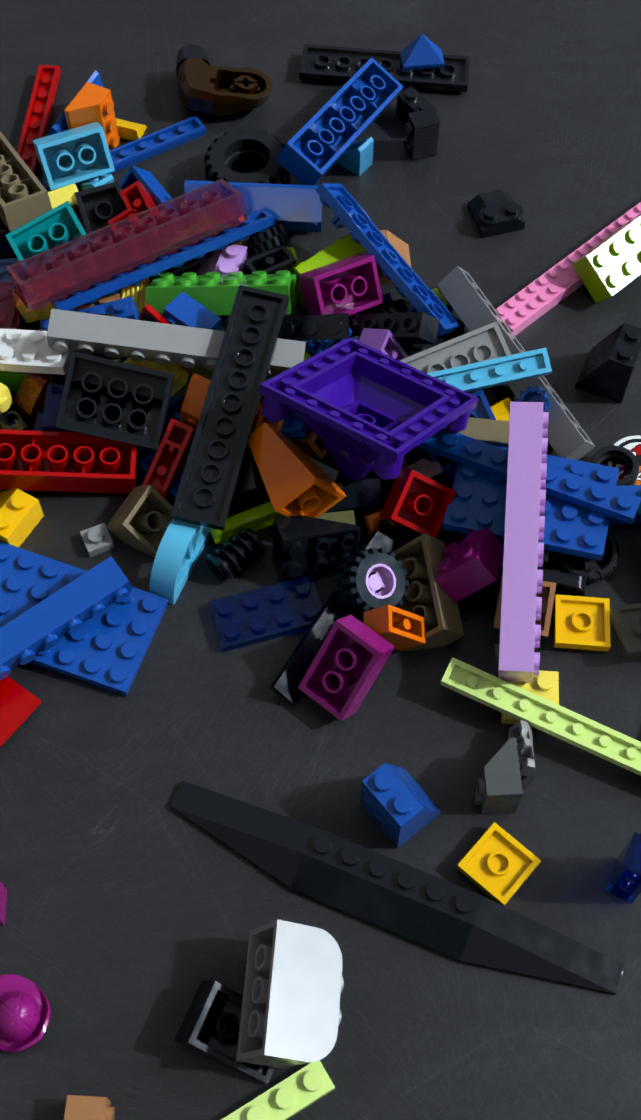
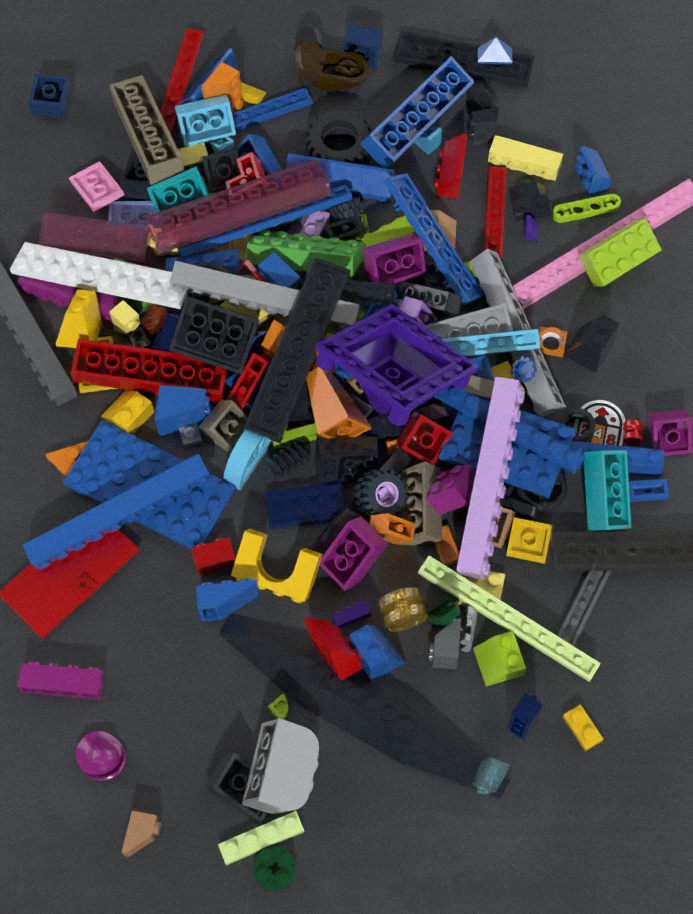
camera: 10 degrees right, 5 degrees up
yellow plate [456,822,541,906] -> none
none -> blue slope [155,385,212,436]
none -> red brick [191,538,236,576]
none -> blue slope [196,578,259,622]
none -> yellow arch [231,528,323,603]
none -> lime tile [268,694,289,720]
none -> red slope [303,617,362,681]
none -> dark purple piece [332,601,371,629]
none -> dark blue brick [344,24,383,70]
none -> clear yellow wheel [378,587,428,632]
none -> dark green wing [423,596,461,626]
none -> orange tile [434,525,459,566]
none -> red slope [435,134,467,199]
none -> clear light blue slope [472,757,510,795]
none -> lime slope [473,631,526,686]
none -> red tile [484,166,507,261]
none -> light yellow brick [488,135,563,181]
none -> dark purple slope [524,215,539,241]
none -> orange piece [539,327,567,357]
none -> lime beam [552,194,621,223]
none -> blue slope [575,146,611,195]

